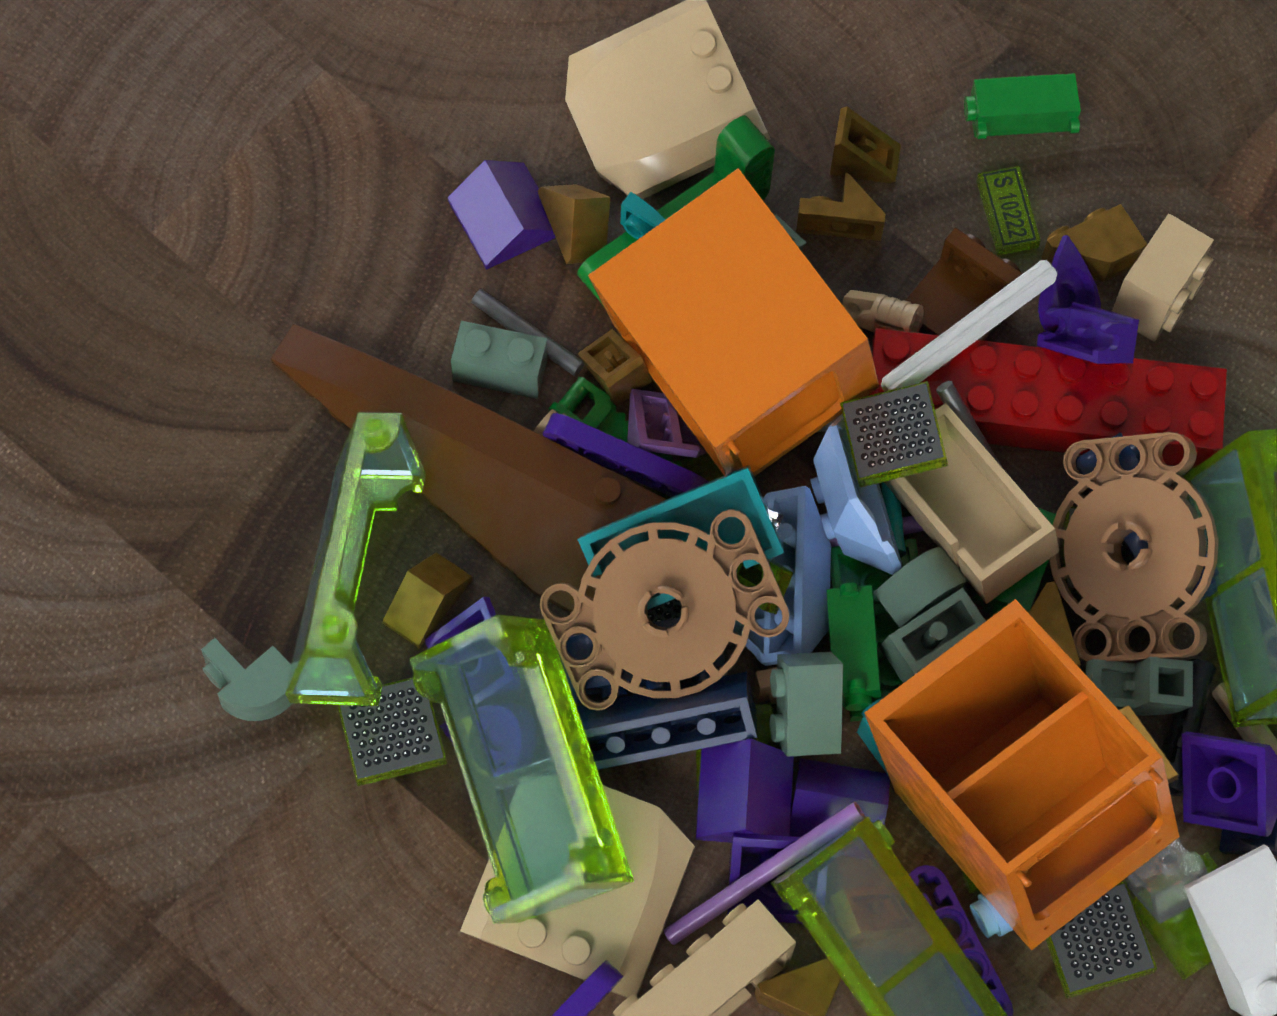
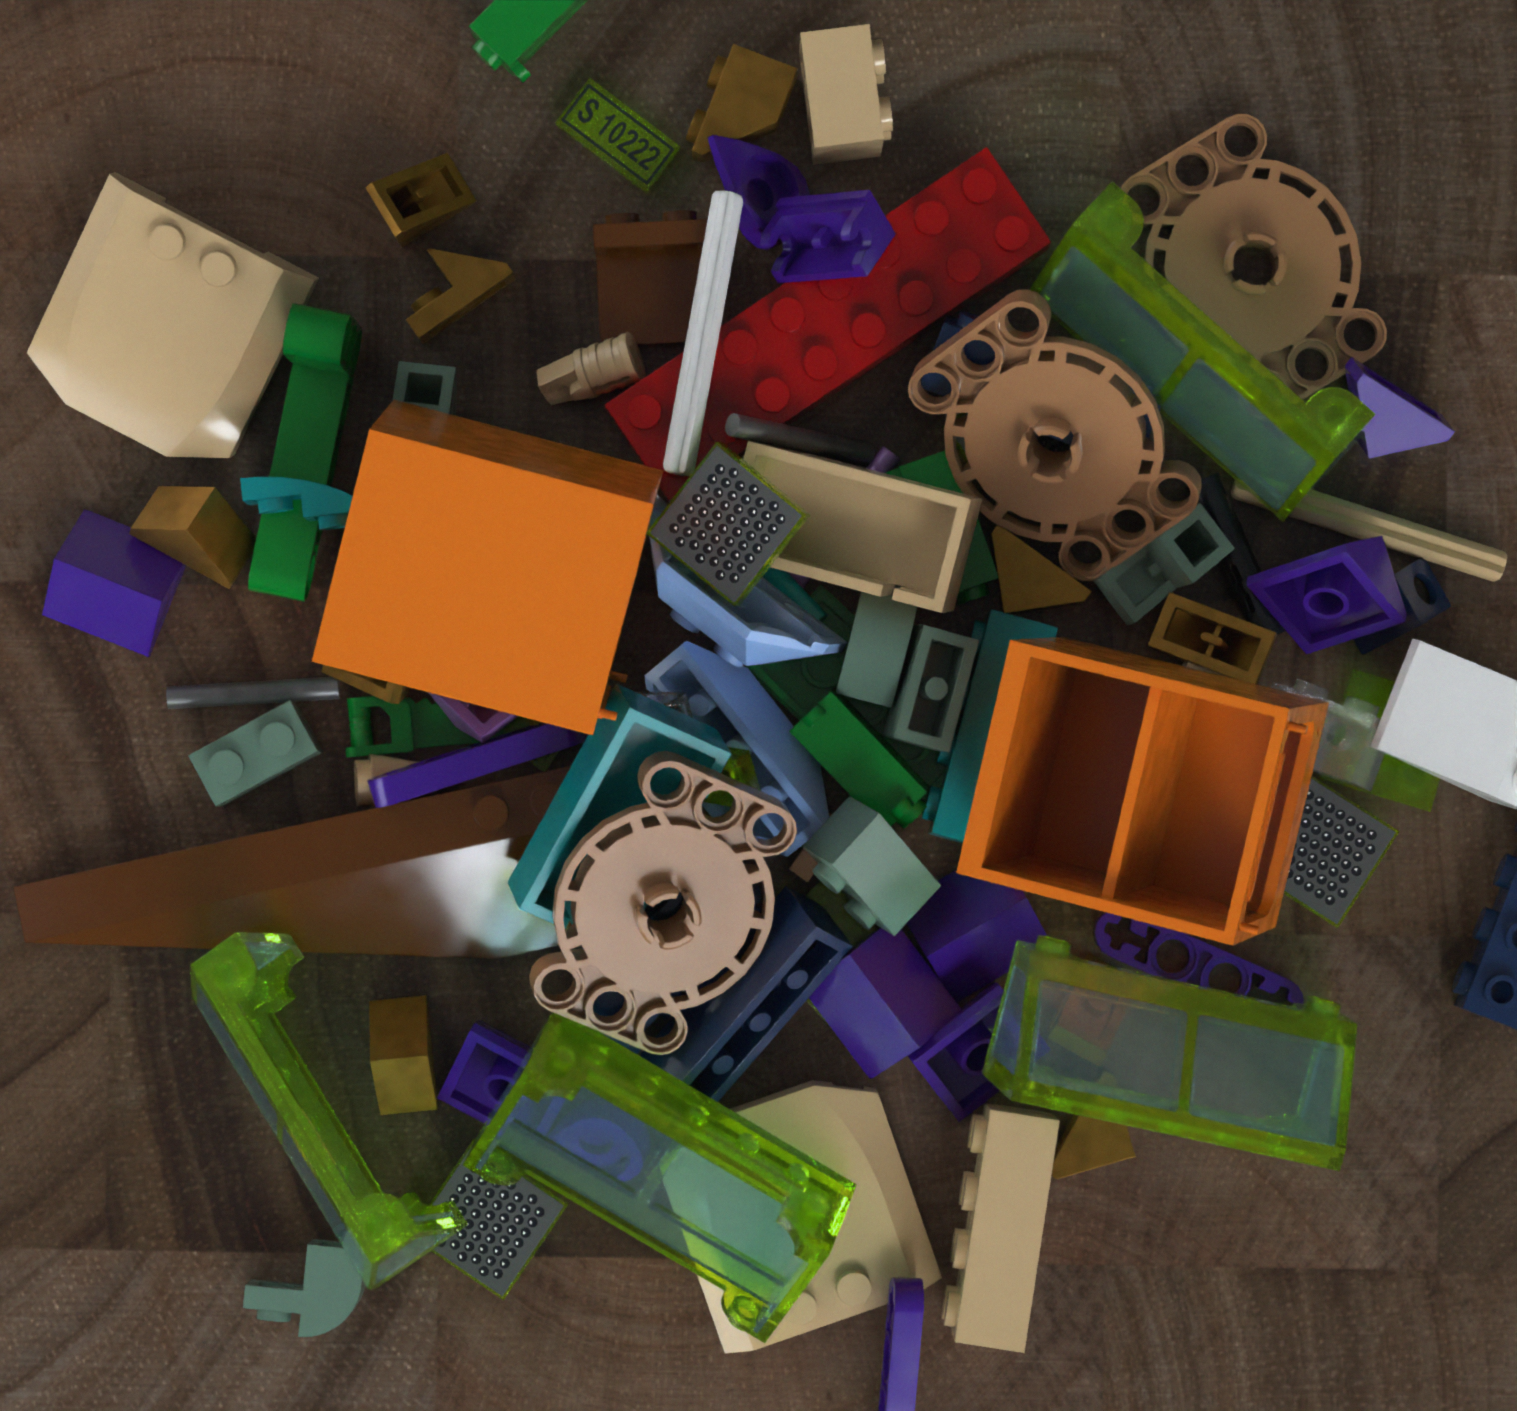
camera: 40 degrees left, 20 degrees up
medium lavender piece [664,802,865,945] -> none

